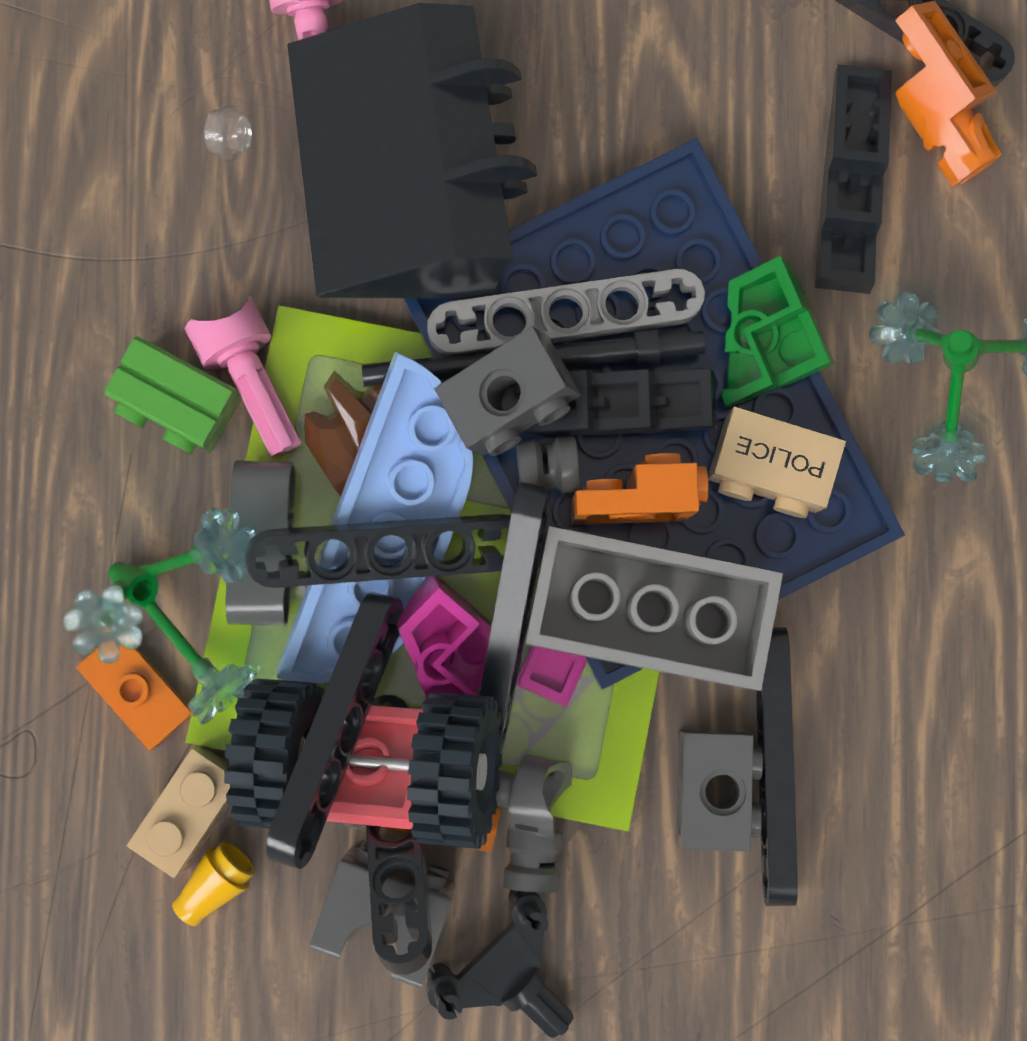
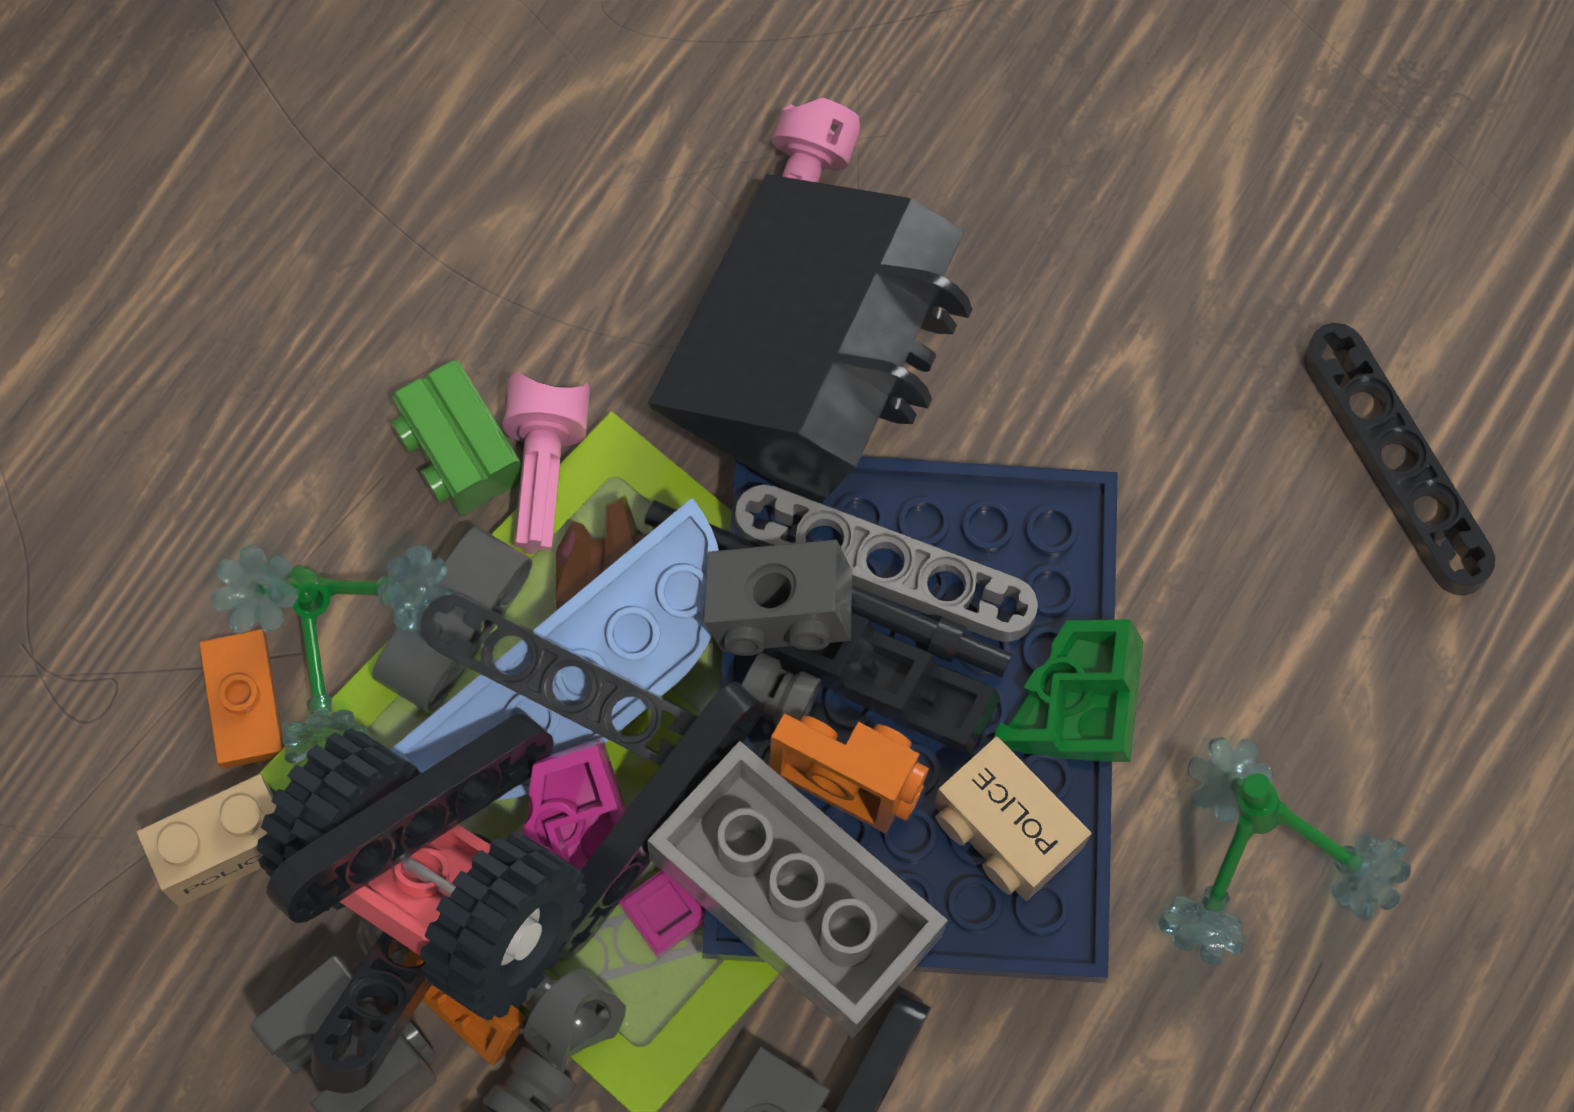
camera: 30 degrees right, 15 degrees down
yellow cone [172,842,255,927] -> none
clear plate [204,105,252,162] -> none
black slope [815,64,892,294] -> none
orange plate [895,1,1002,187] -> none

